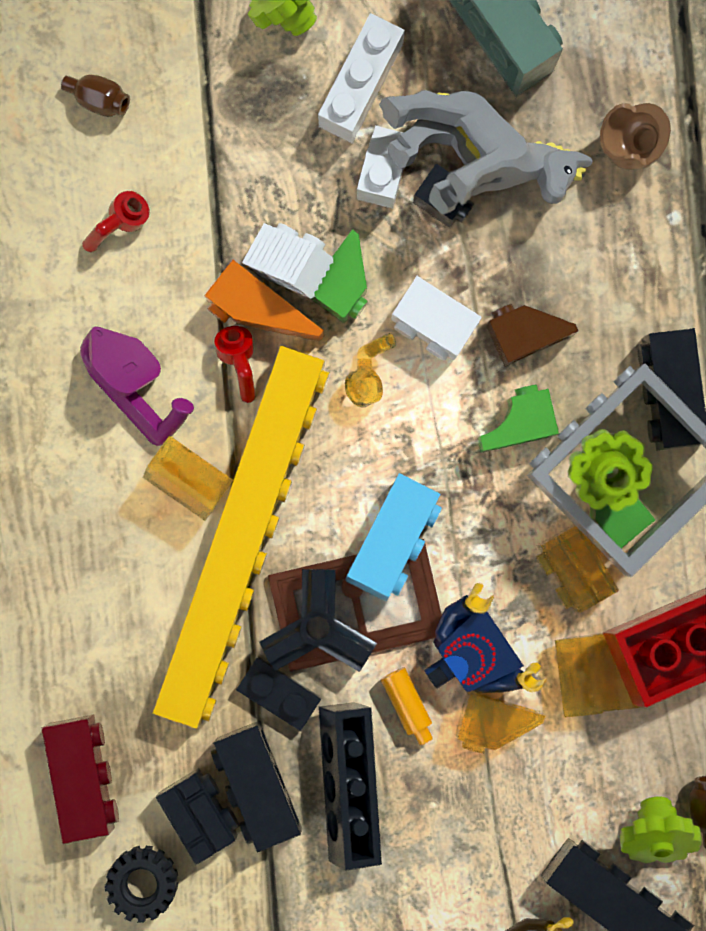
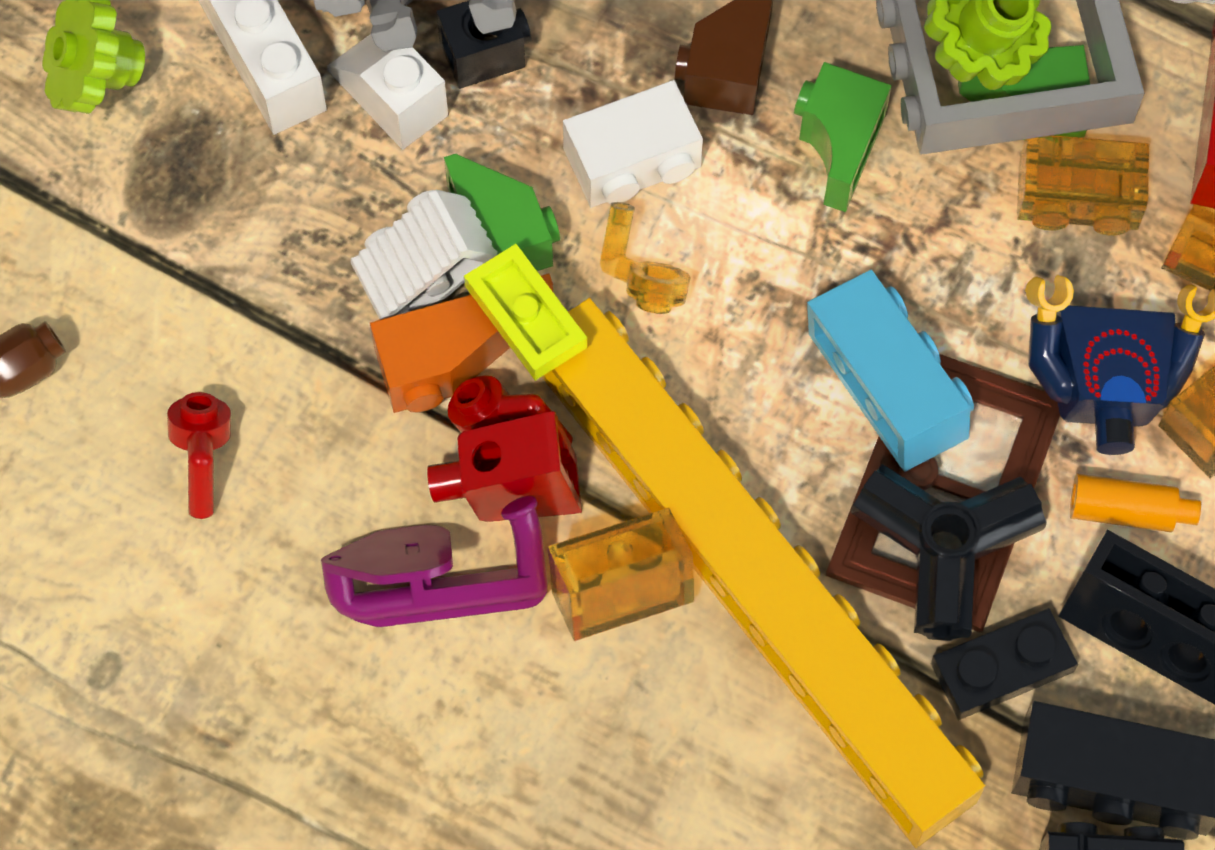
camera: 55 degrees left, 20 degrees down
none -> red torso [427,411,582,522]
none -> neon yellow plate [464,244,587,381]

